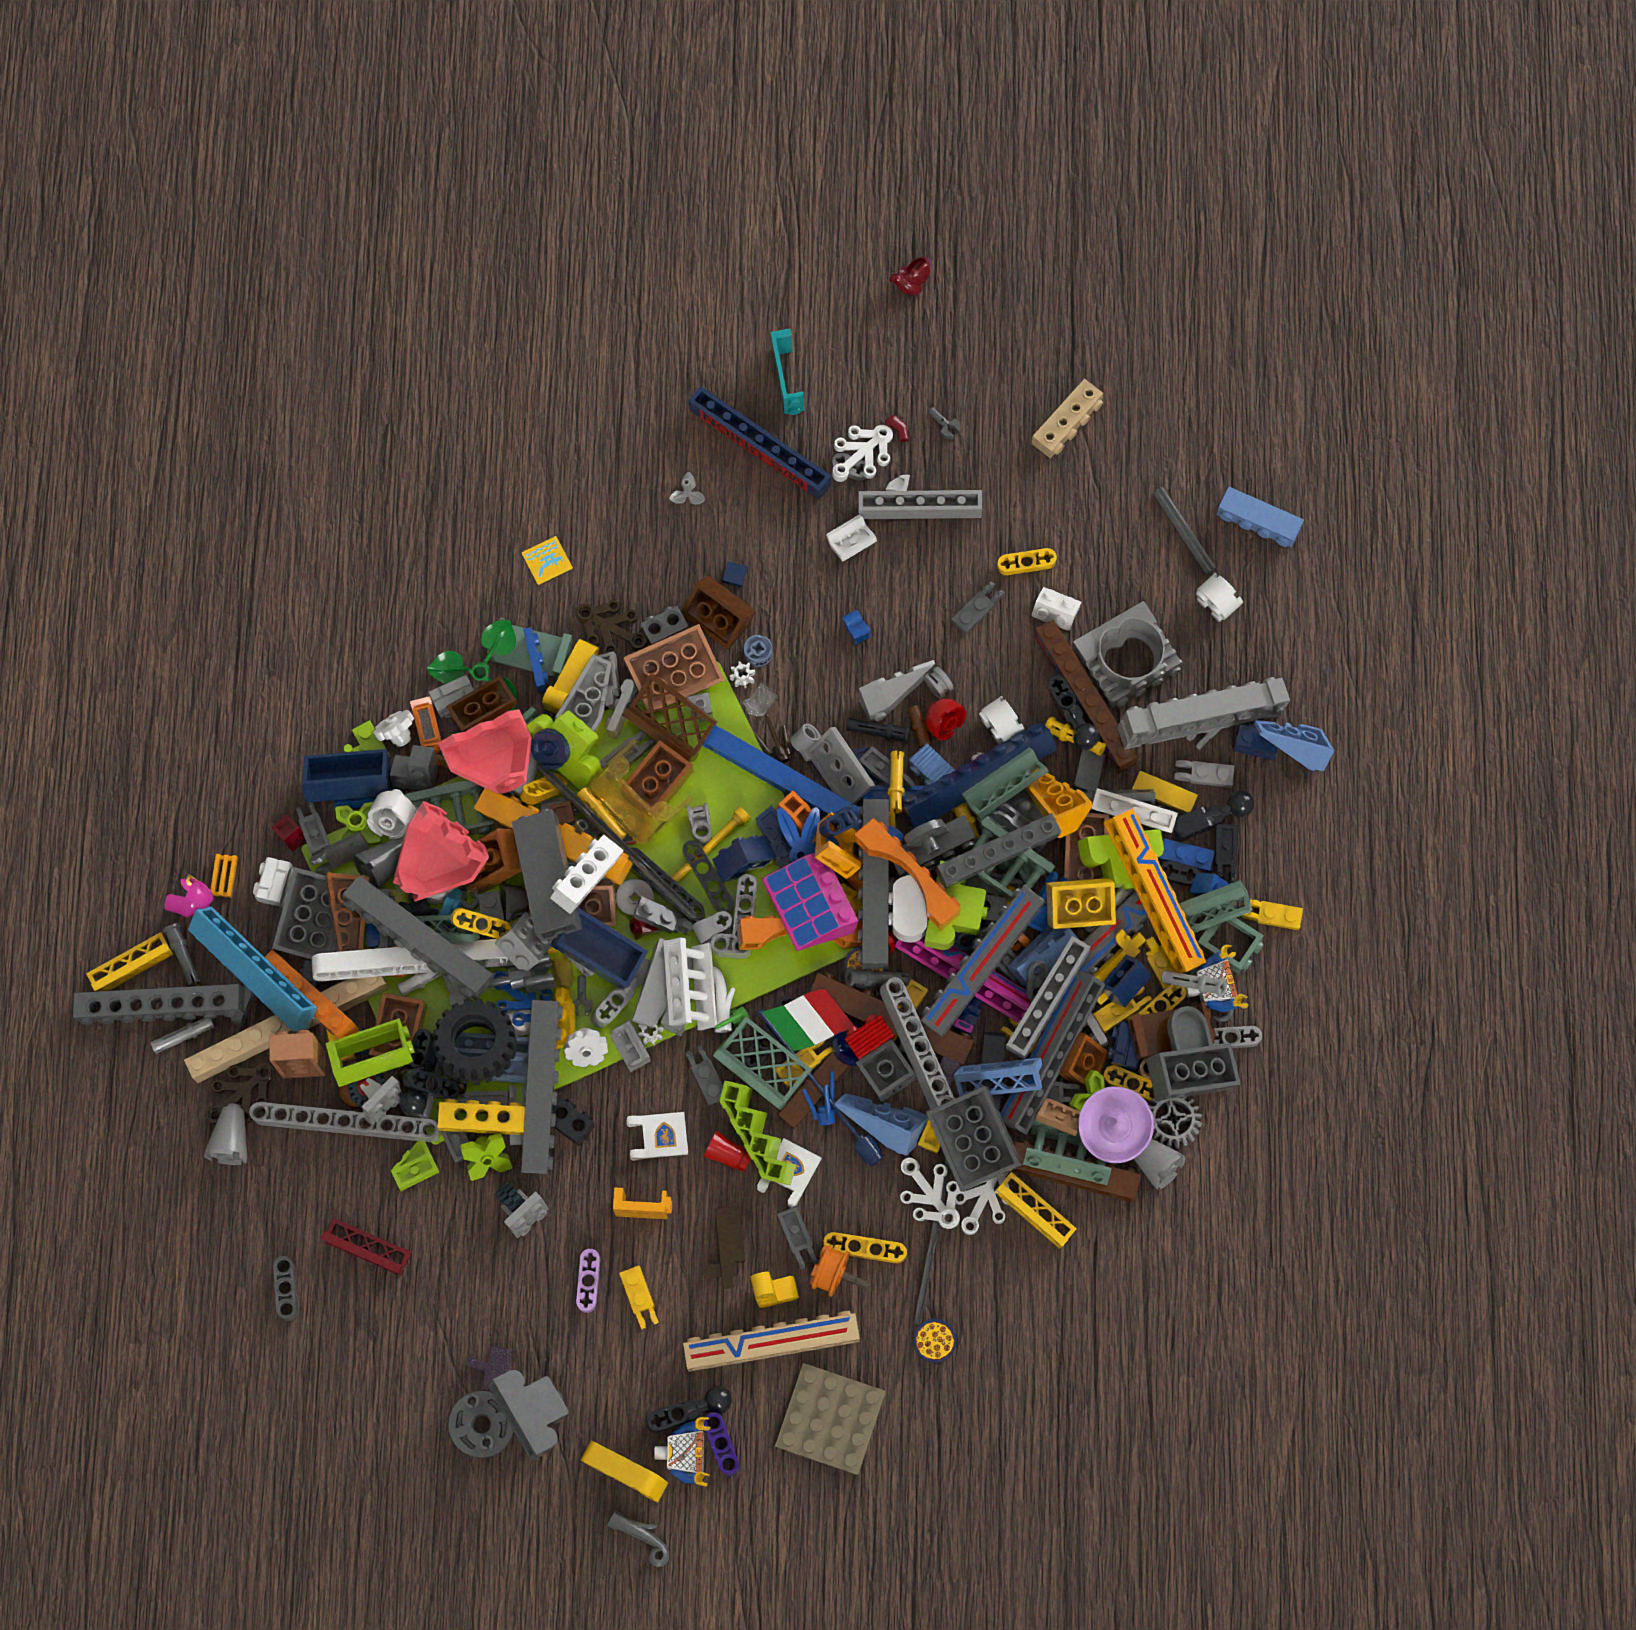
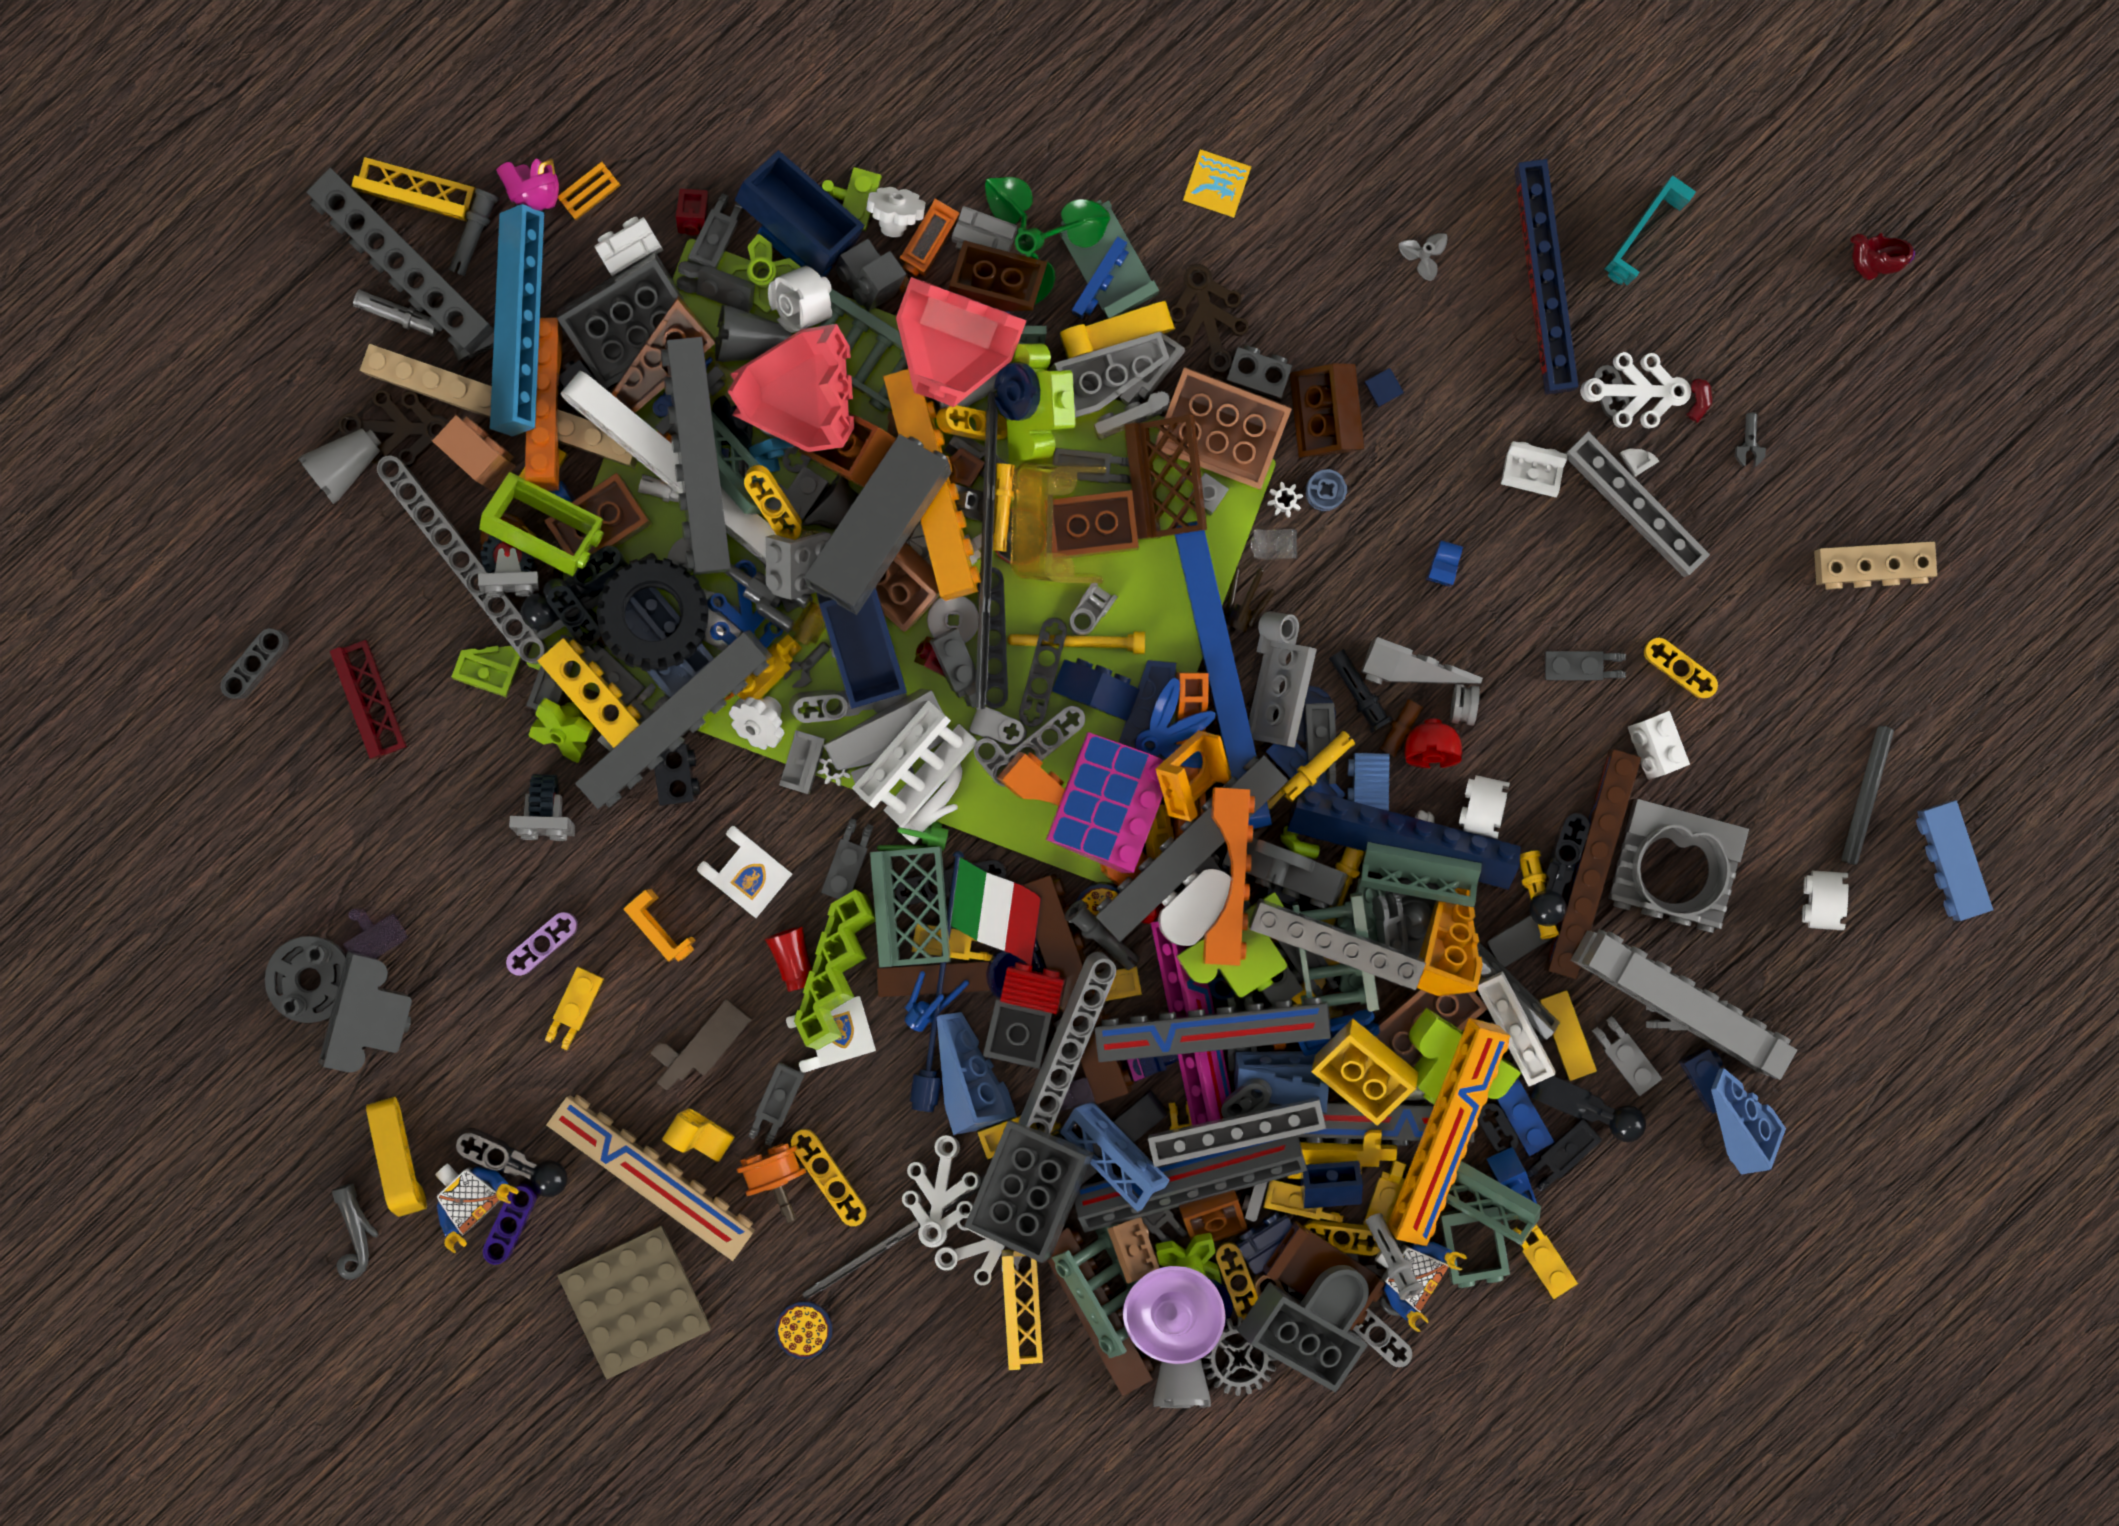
camera: 40 degrees right, 15 degrees up
white brick [550,835,624,914] -> none
dark blue piece [819,803,862,838] -> none

